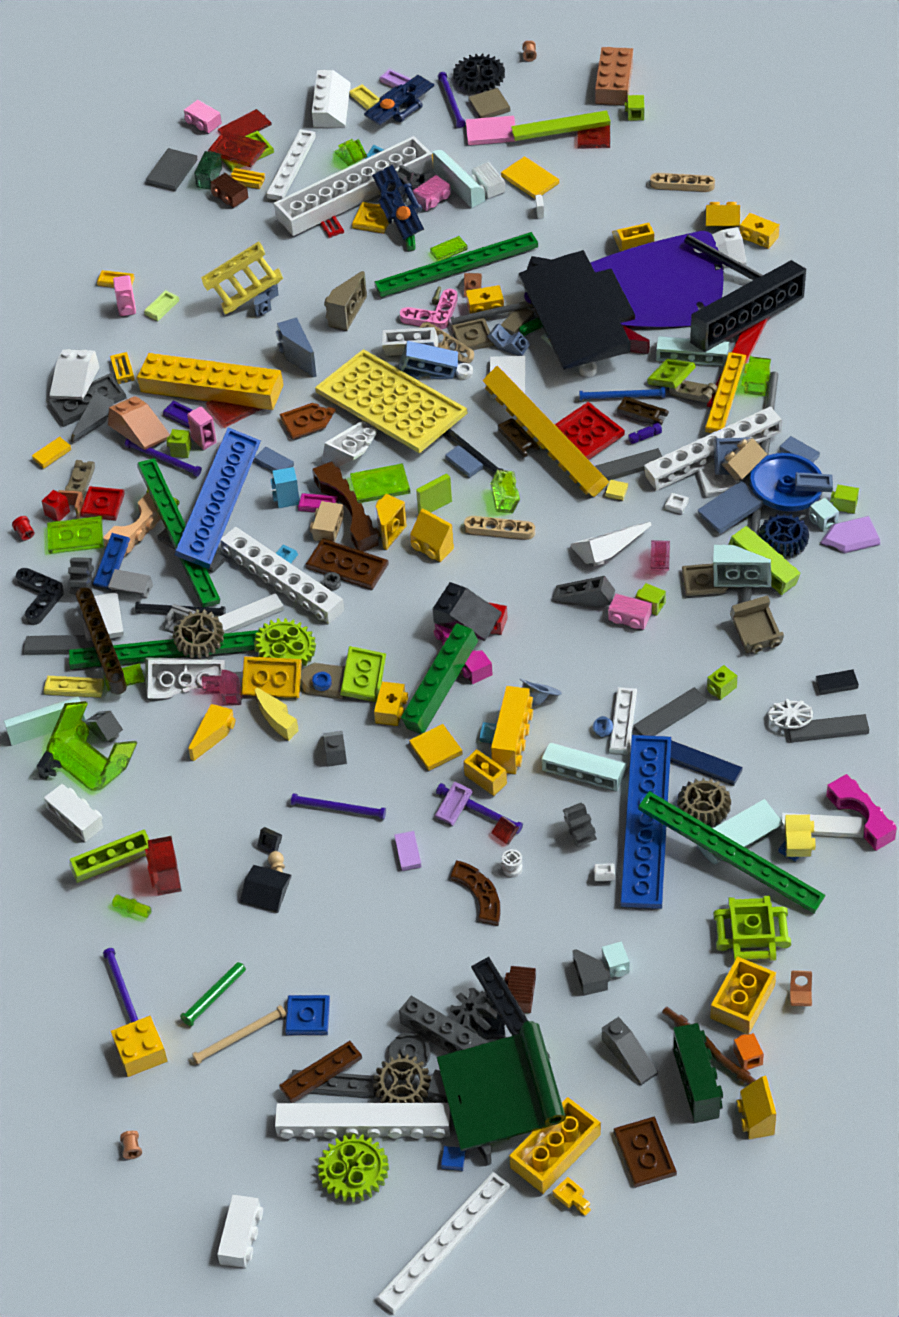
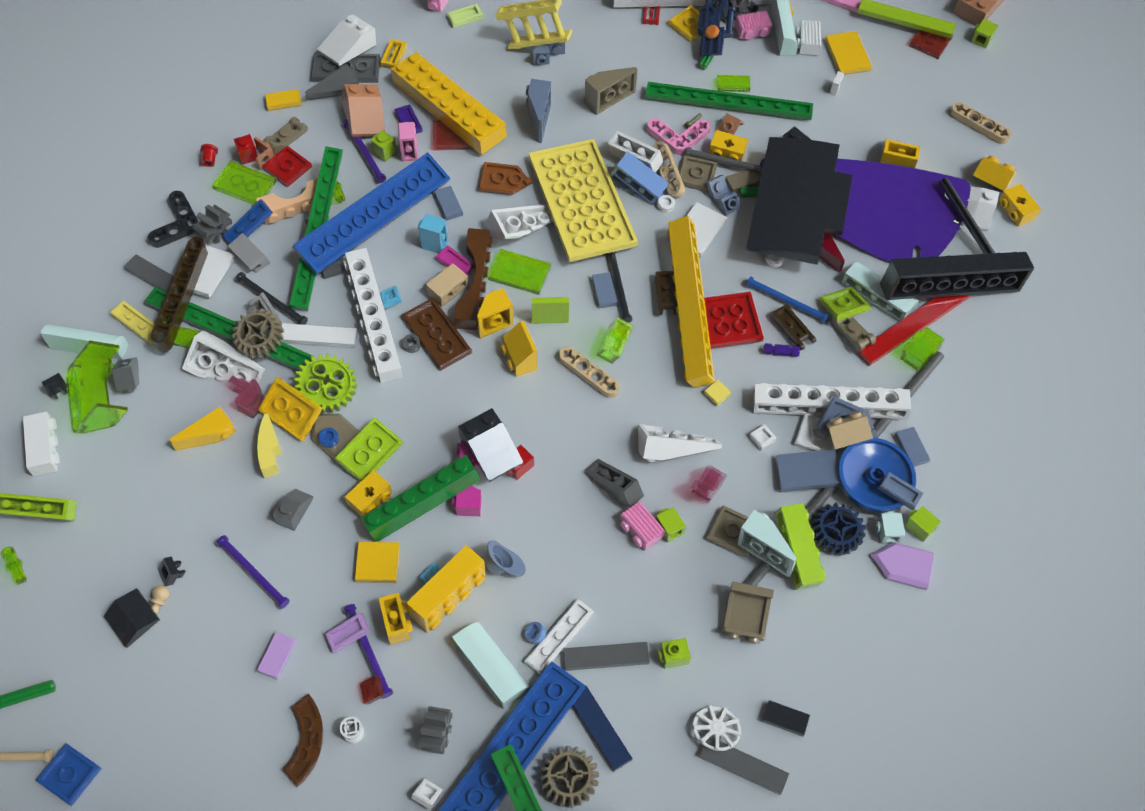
camera: 25 degrees right, 10 degrees up
clear red brick [145,836,182,896] -> none
dark grey tile [595,448,663,481] -> none
yellow tile [705,352,746,433] -> none

